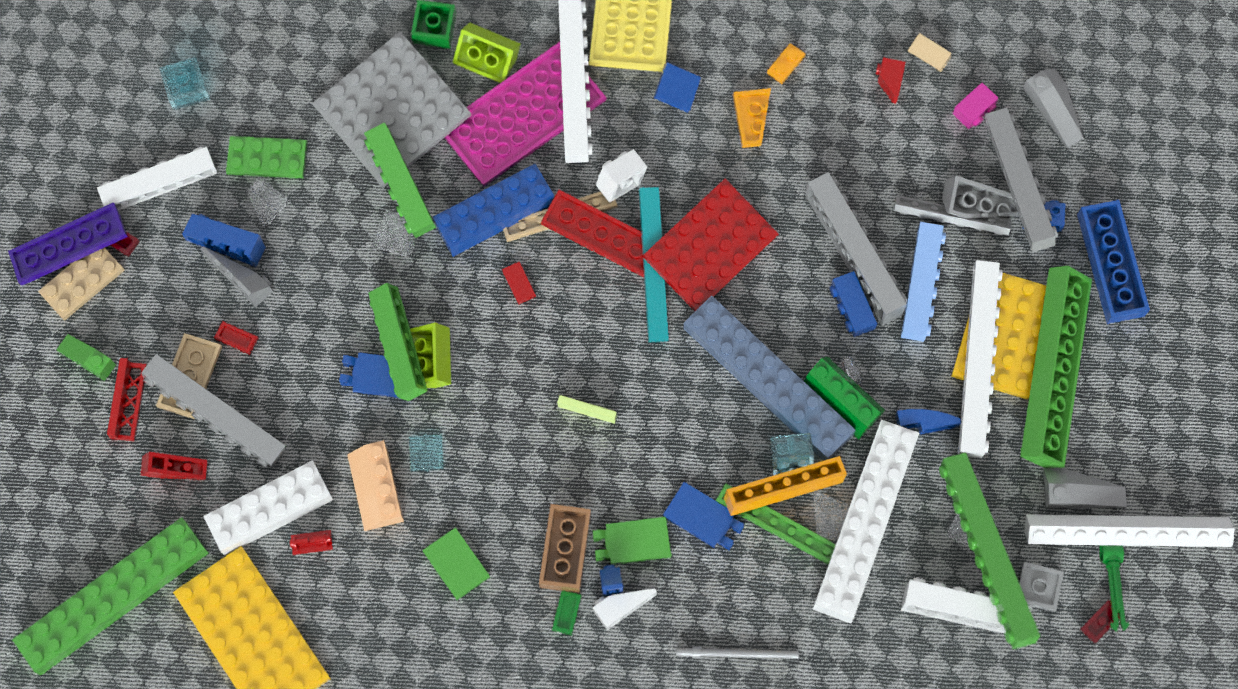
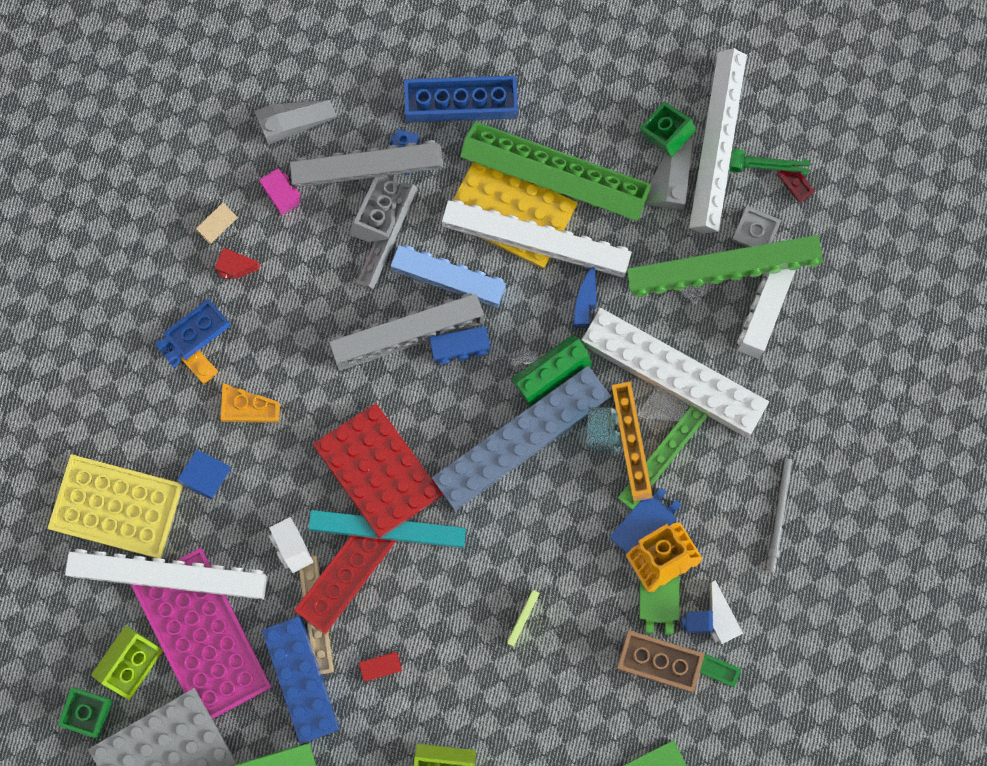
camera: 85 degrees left, 5 degrees up
none -> blue tile [155,298,231,368]
none -> light orange slope [626,523,703,592]
none -> green brick [639,101,696,158]

